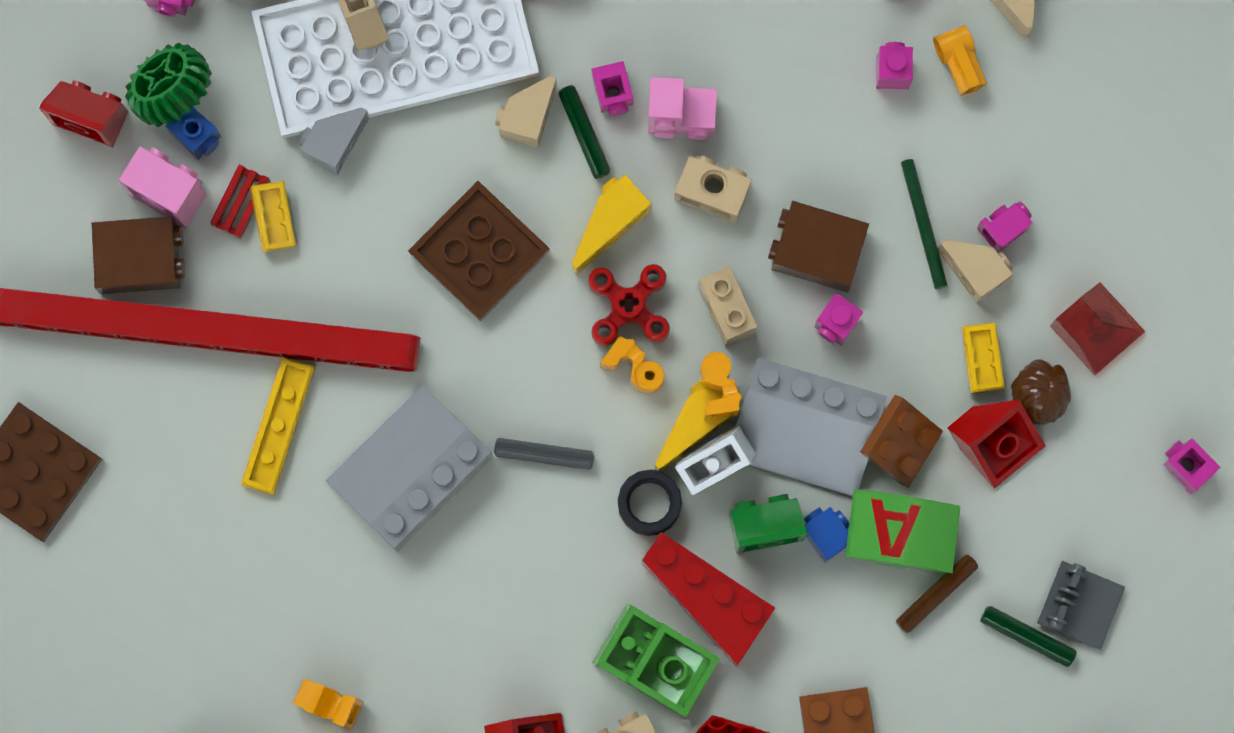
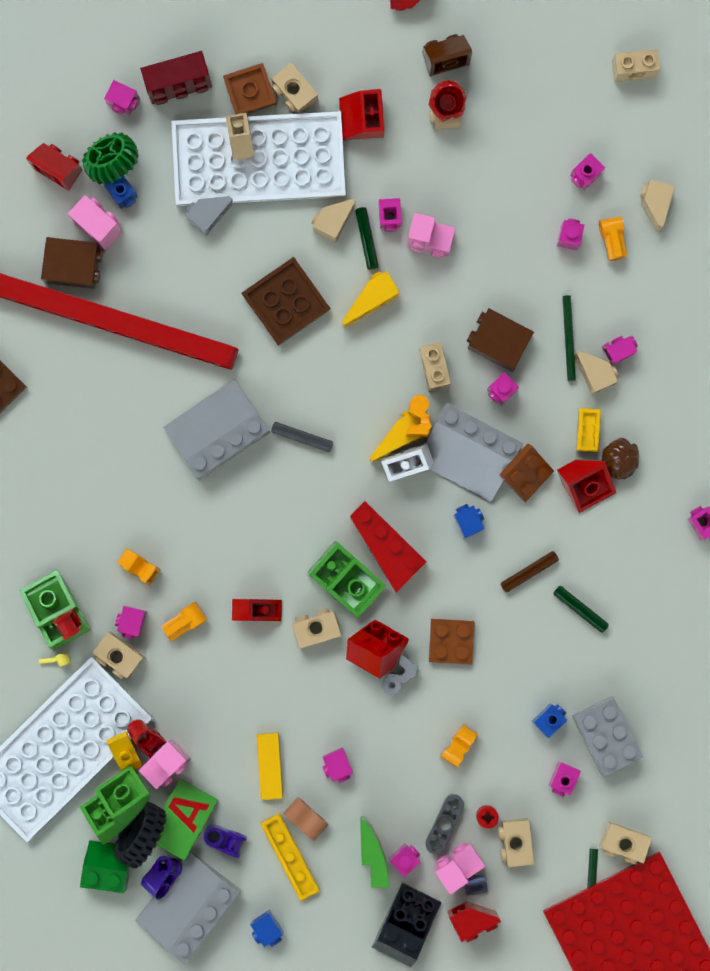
camera: 10 degrees right, 5 degrees up
red tile [210,164,270,239] -> none
yellow tile [241,357,315,495] -> none
yellow plate [250,181,296,253] -> none
red gear [588,264,670,347] -> none
light orange leg [600,336,664,393] -> none
black tyre [618,469,682,536] -> none
tan brick [674,155,752,223] -> none
green slope [729,494,807,554] -> none
bright green slope [845,489,960,574] -> none
dark grey hinge [1037,561,1125,650] -> none
clear red slope [1050,282,1145,375] -> none

